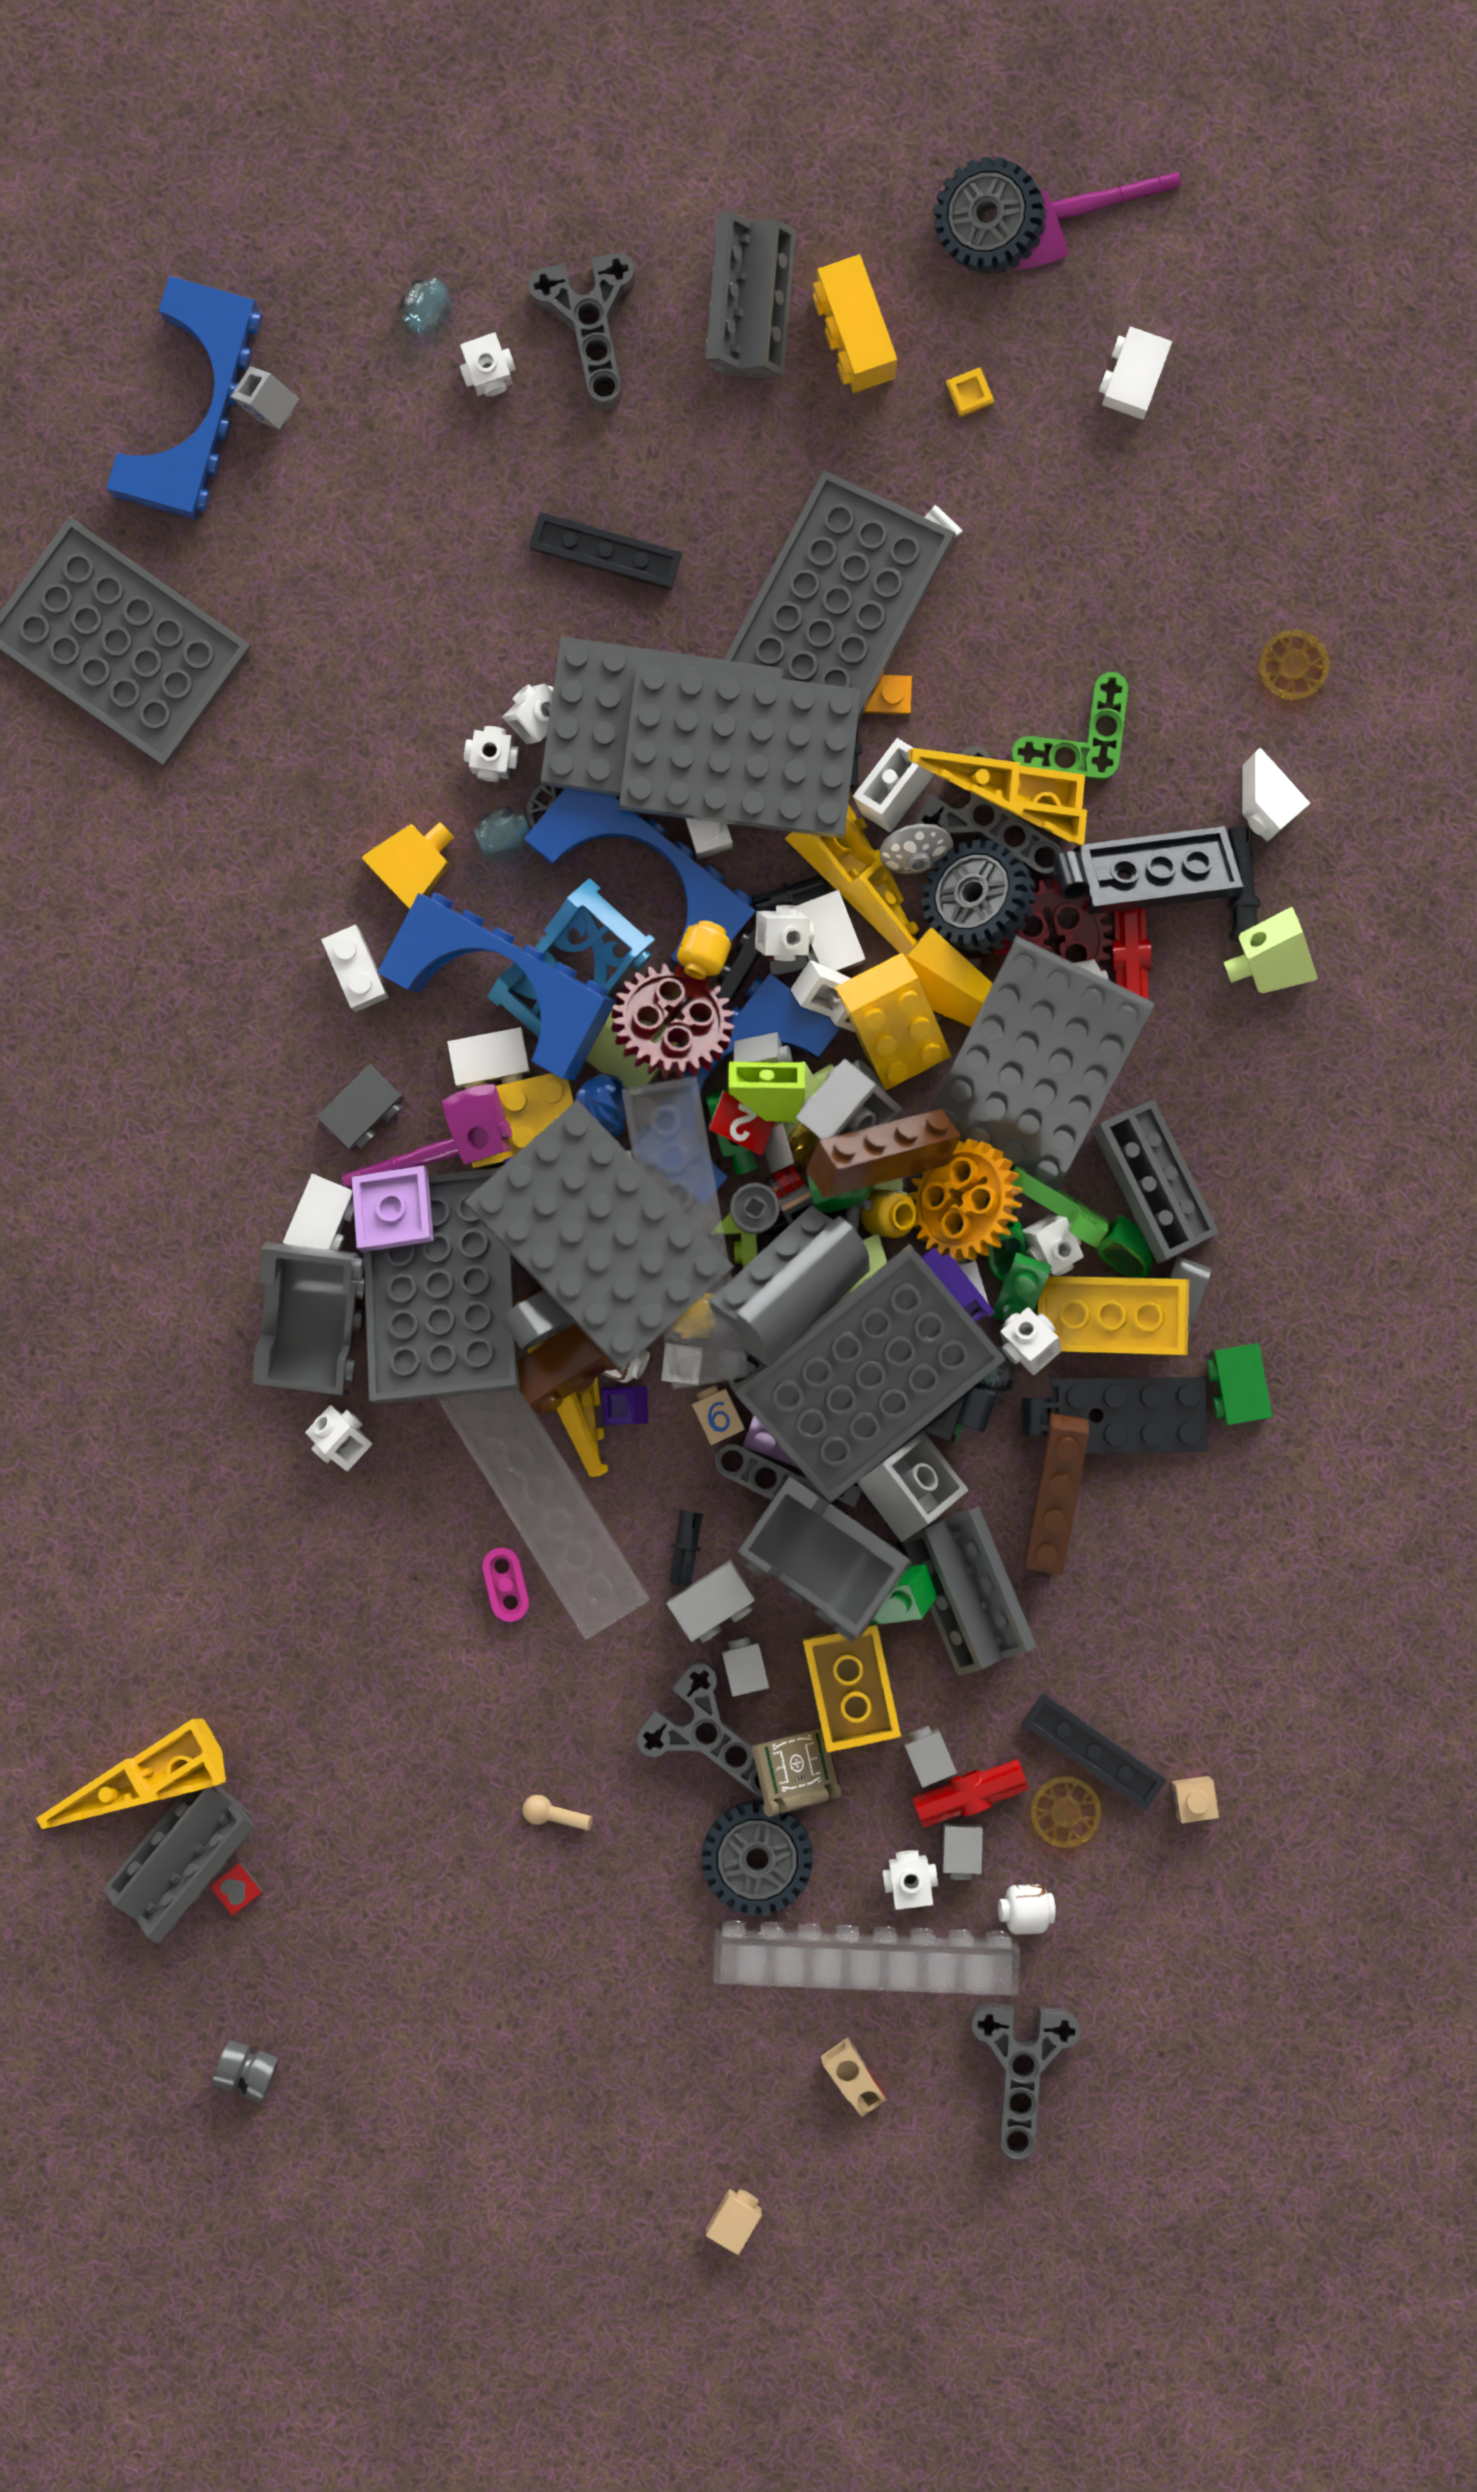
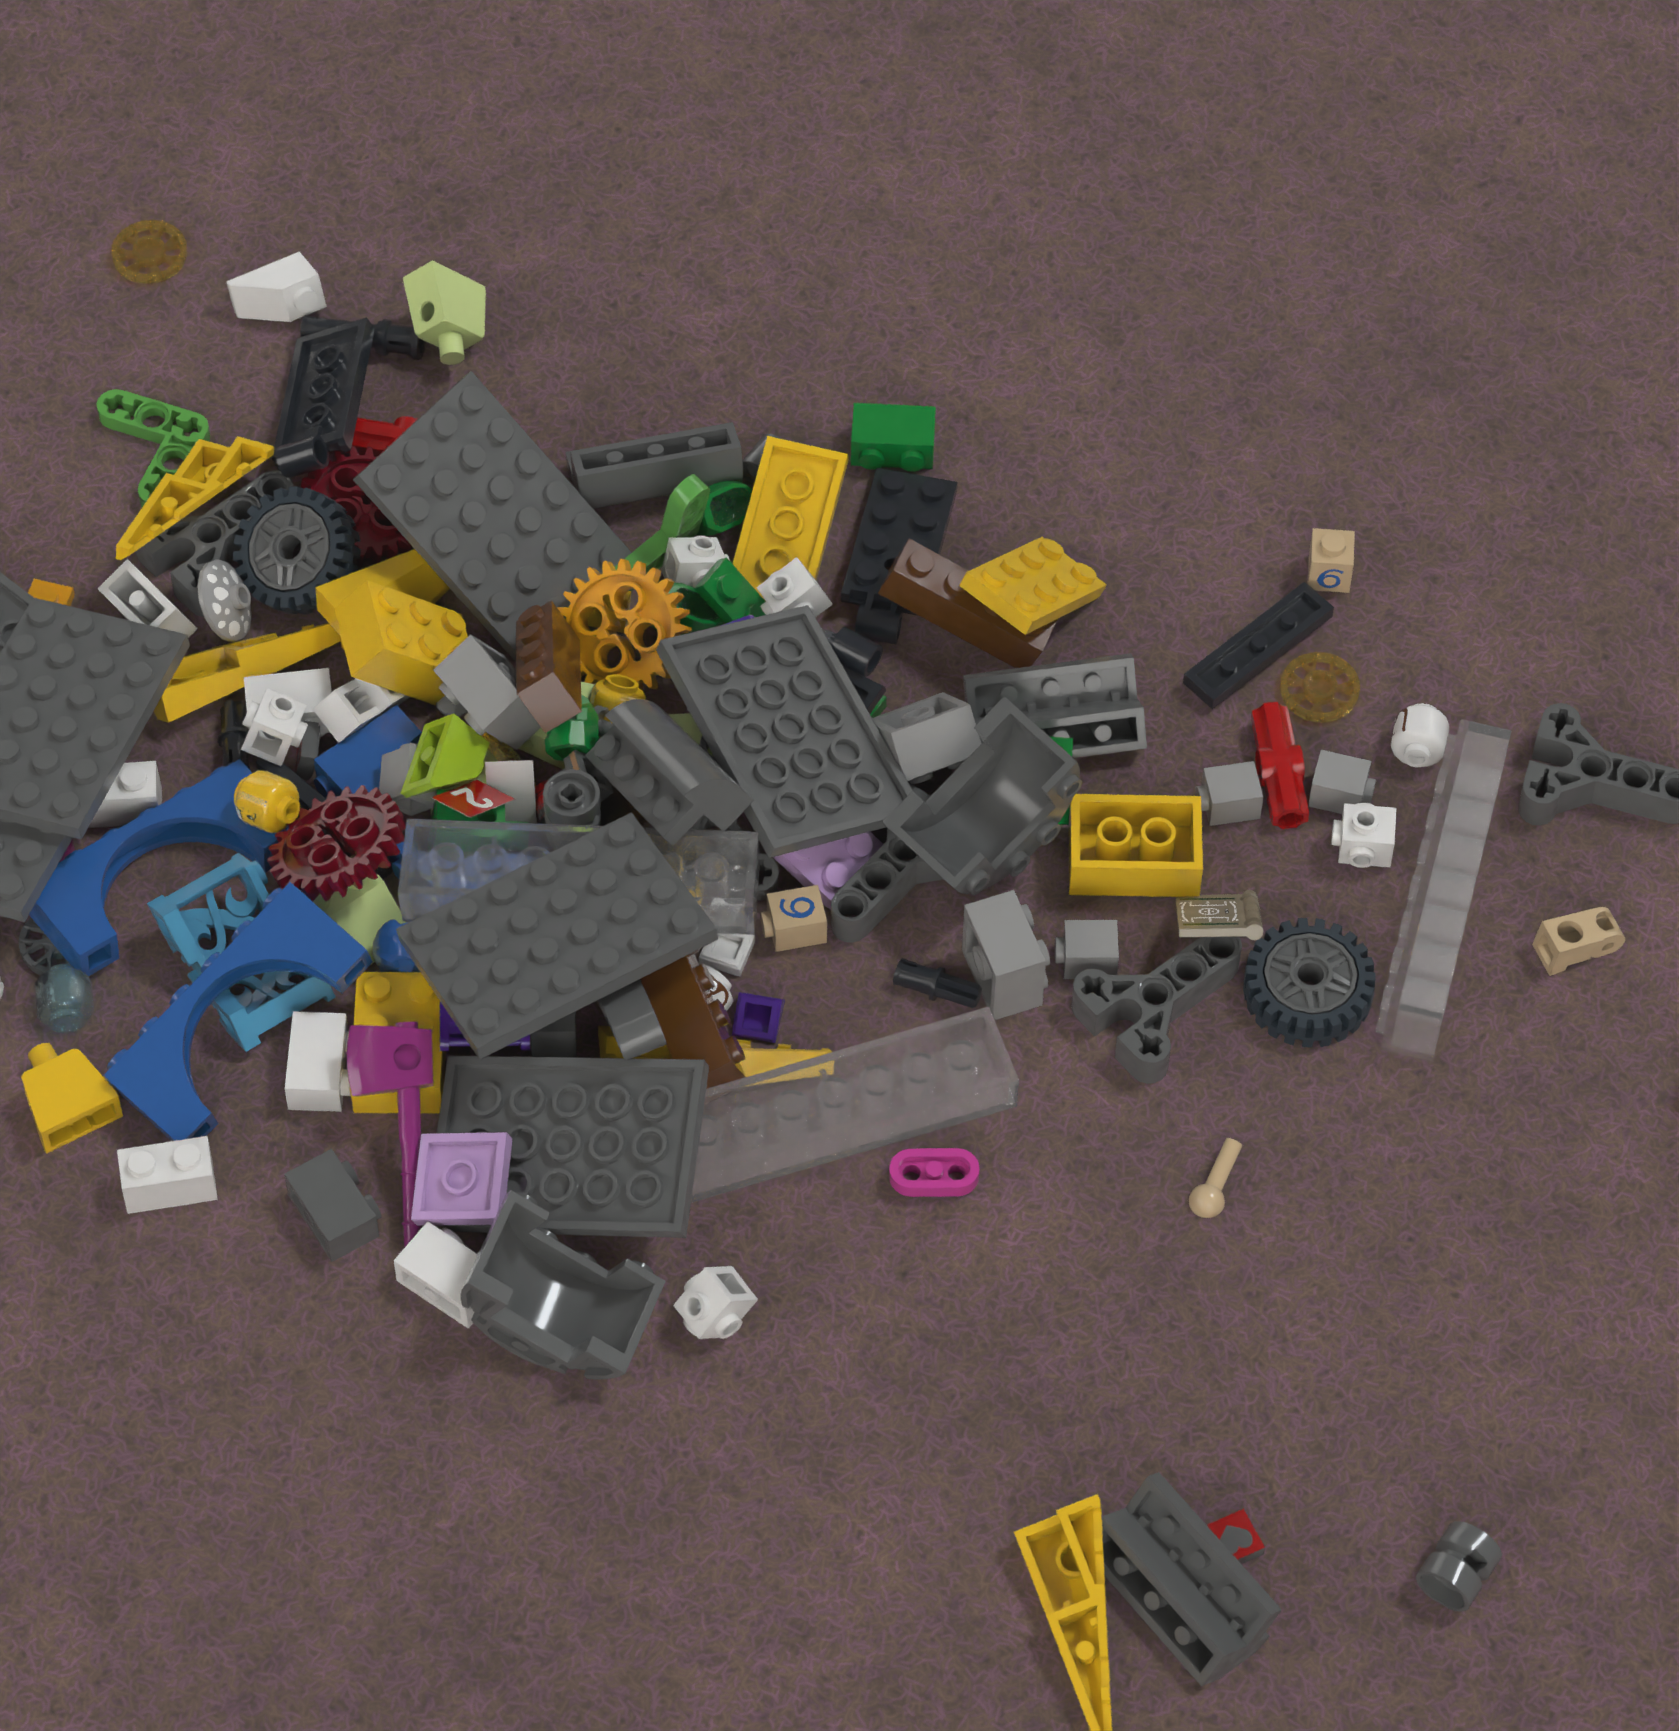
camera: 85 degrees left, 30 degrees down
none -> yellow plate [959,537,1107,635]

